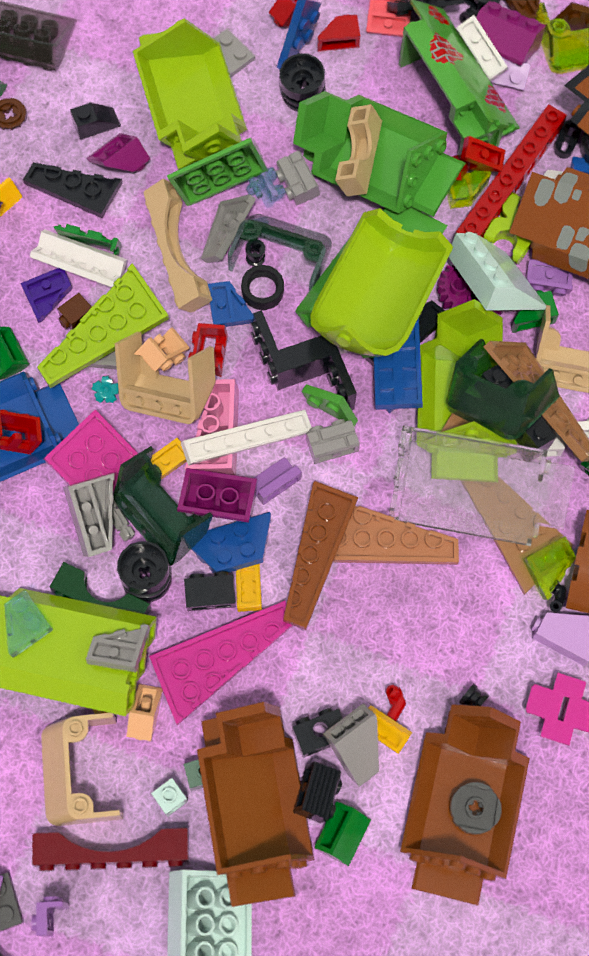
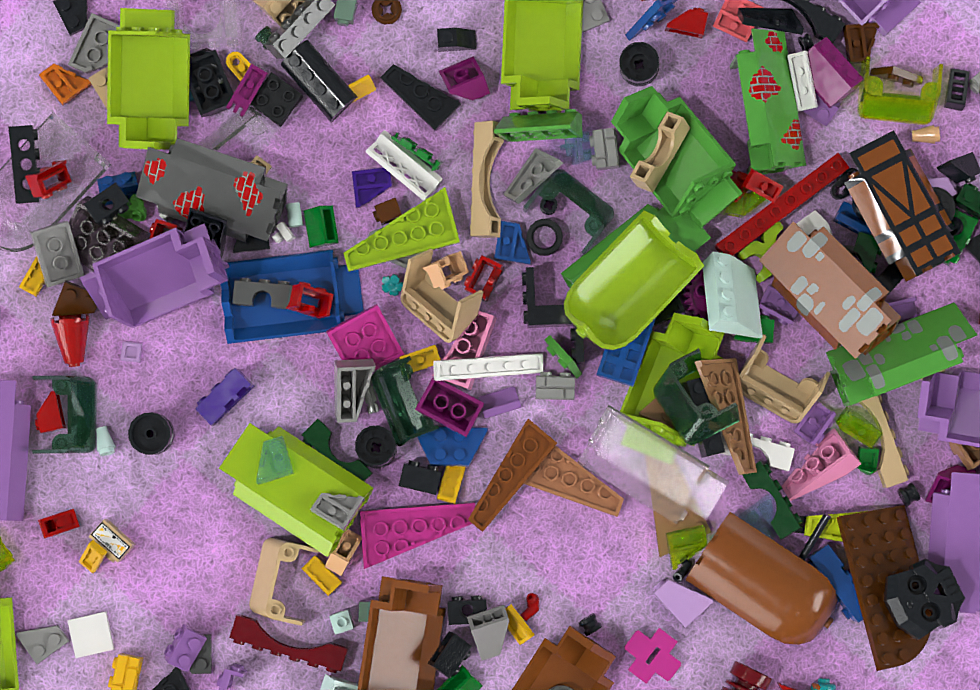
camera: 20 degrees right, 15 degrees up
none -> yellow plate [301,555,342,596]

